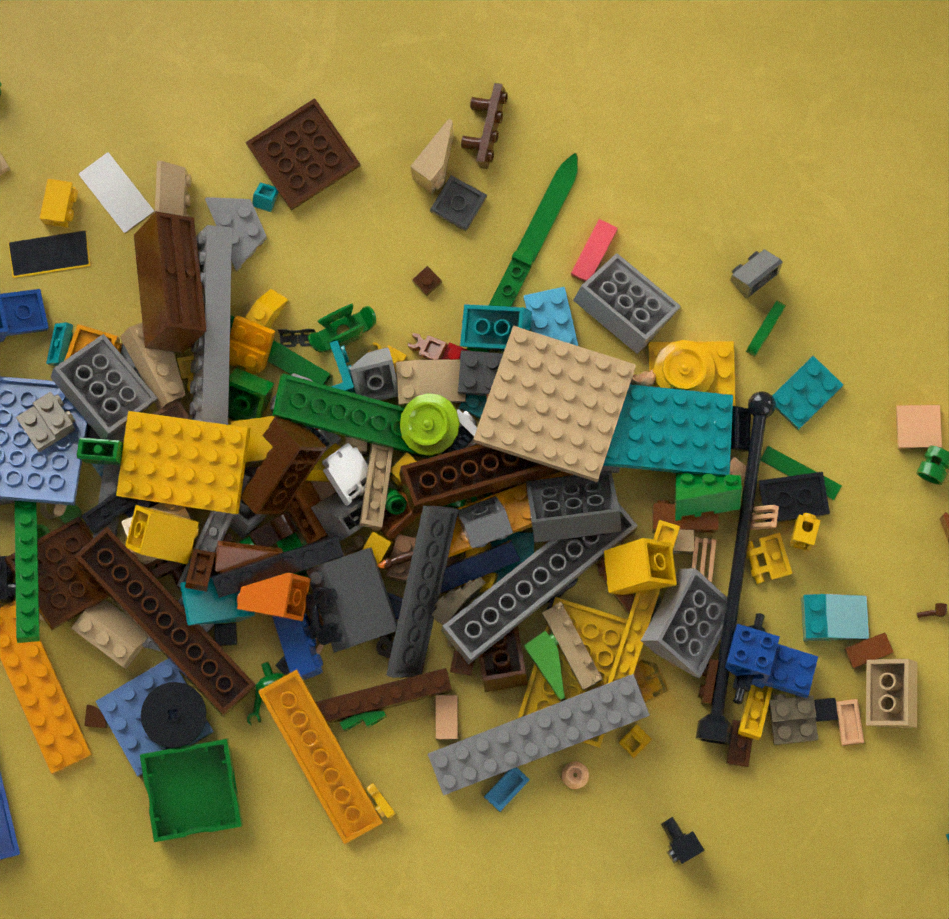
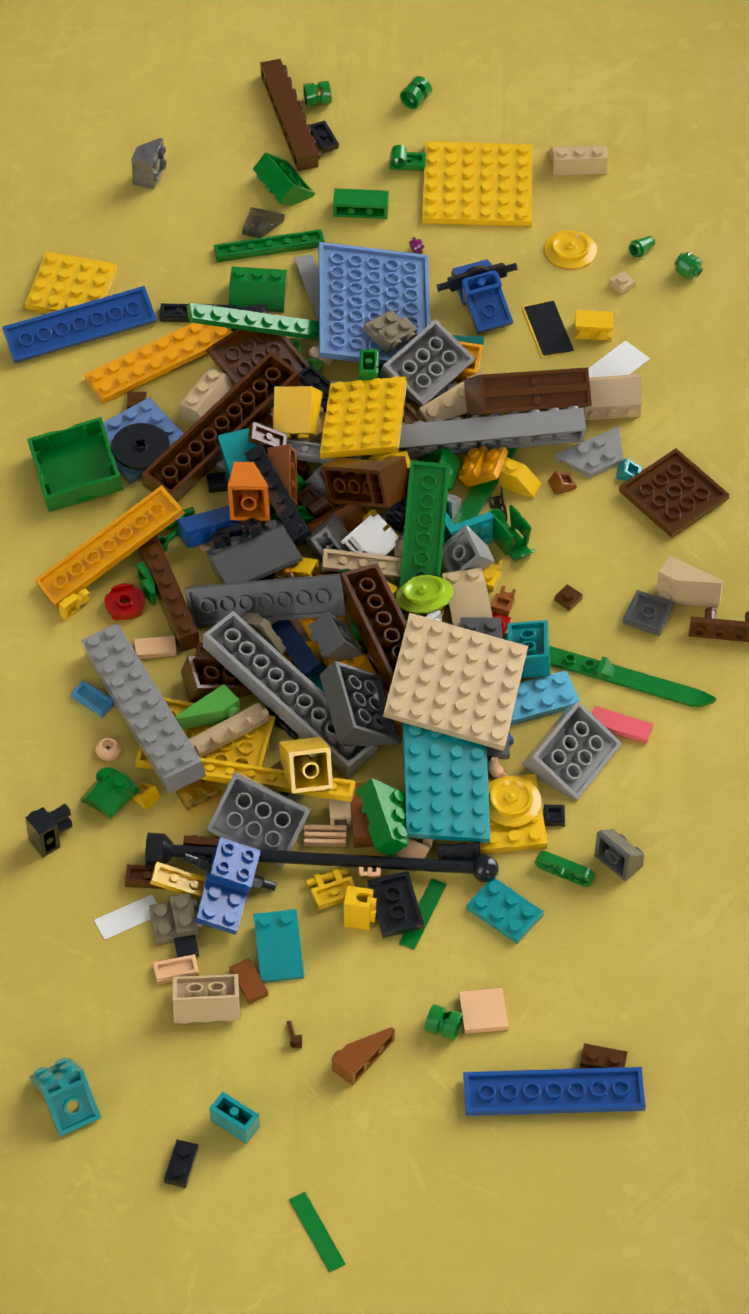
camera: 75 degrees right, 25 degrees down
none -> green slope [80,767,139,819]
none -> white sticker [94,895,157,939]
none -> red plate [105,583,145,621]
none -> black tile [543,804,565,827]
none -> dark orange slope [548,471,577,494]

